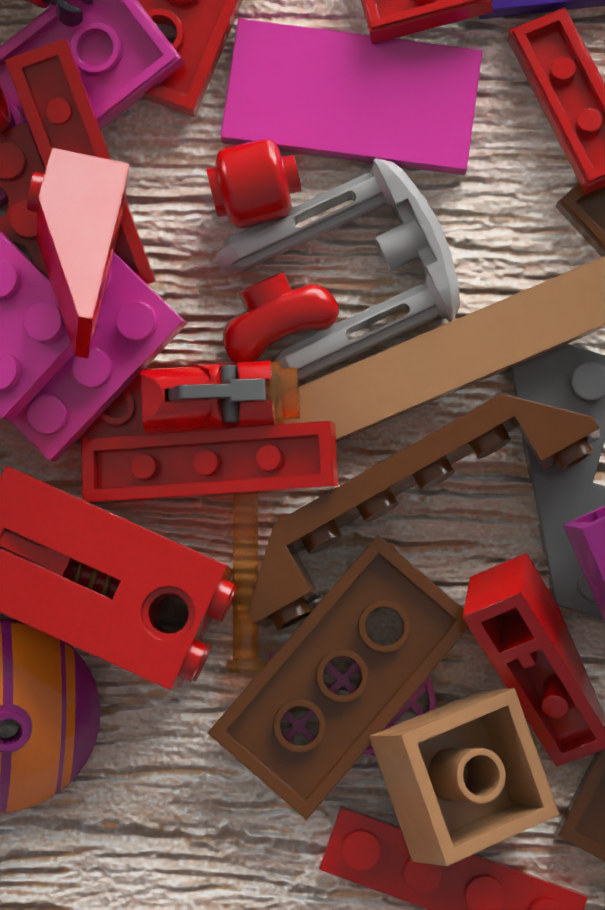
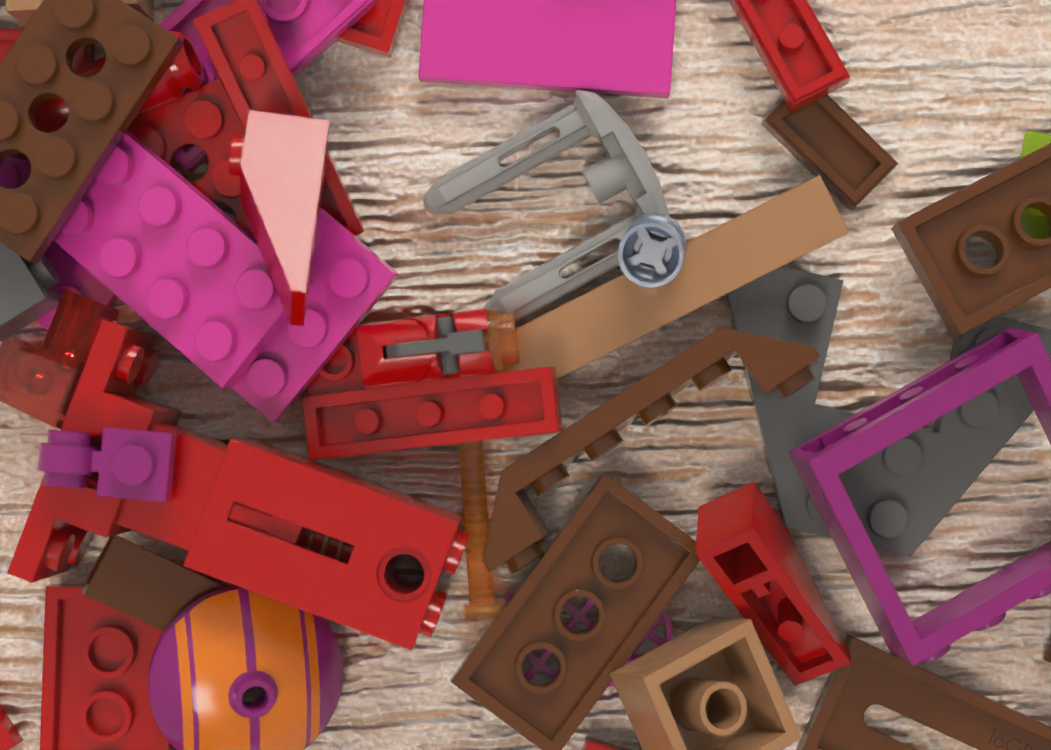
camera: 10 degrees left, 5 degrees up
red head [206,139,302,228] -> none
red piece [223,272,339,363] -> none
none -> sand blue wheel [617,213,687,288]

